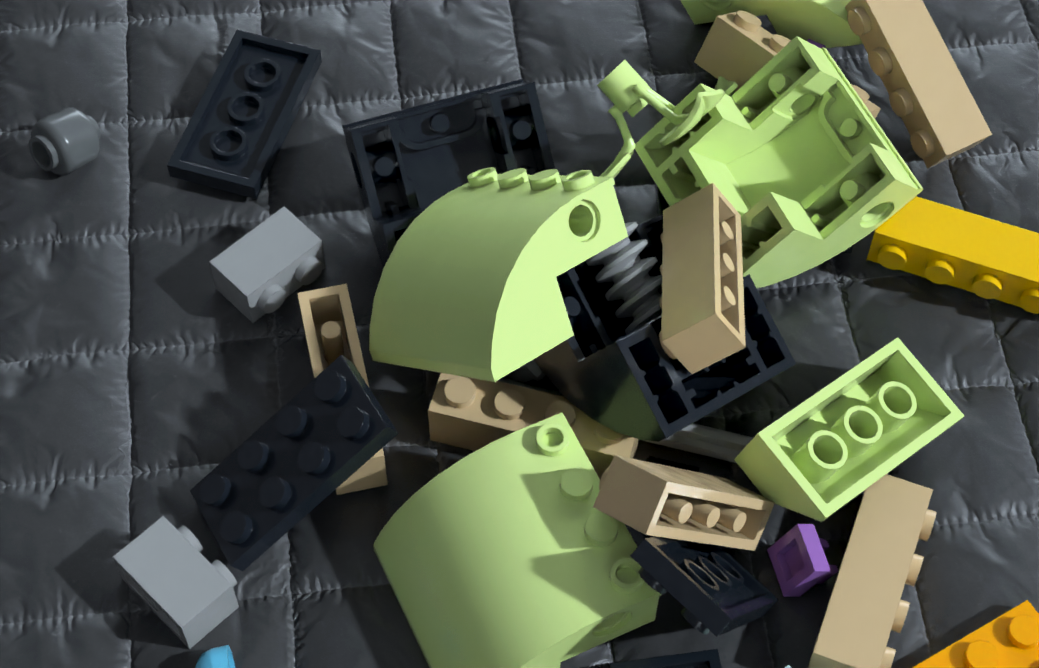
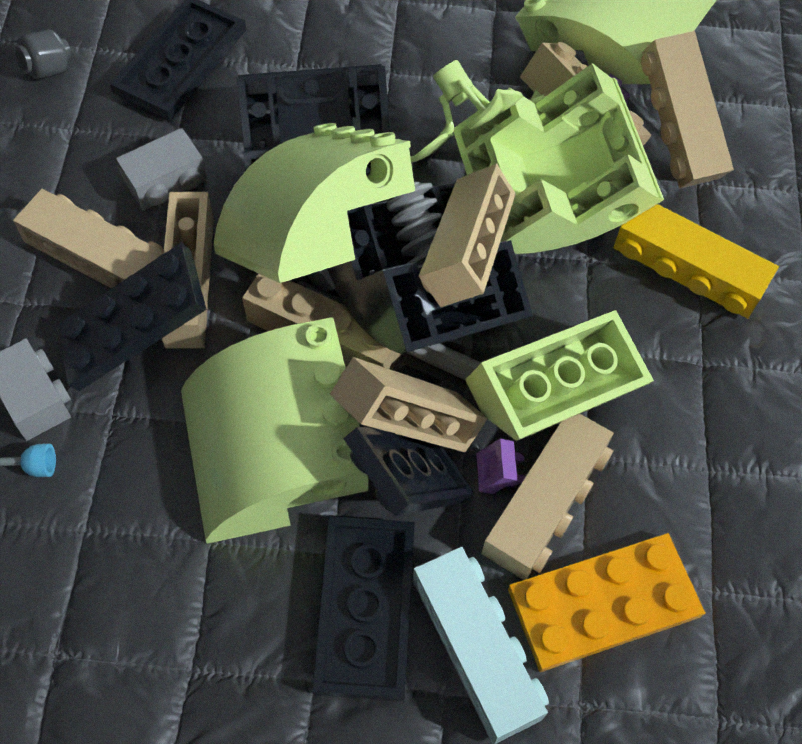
camera: 10 degrees right, 5 degrees up
none -> tan brick [13,189,164,288]

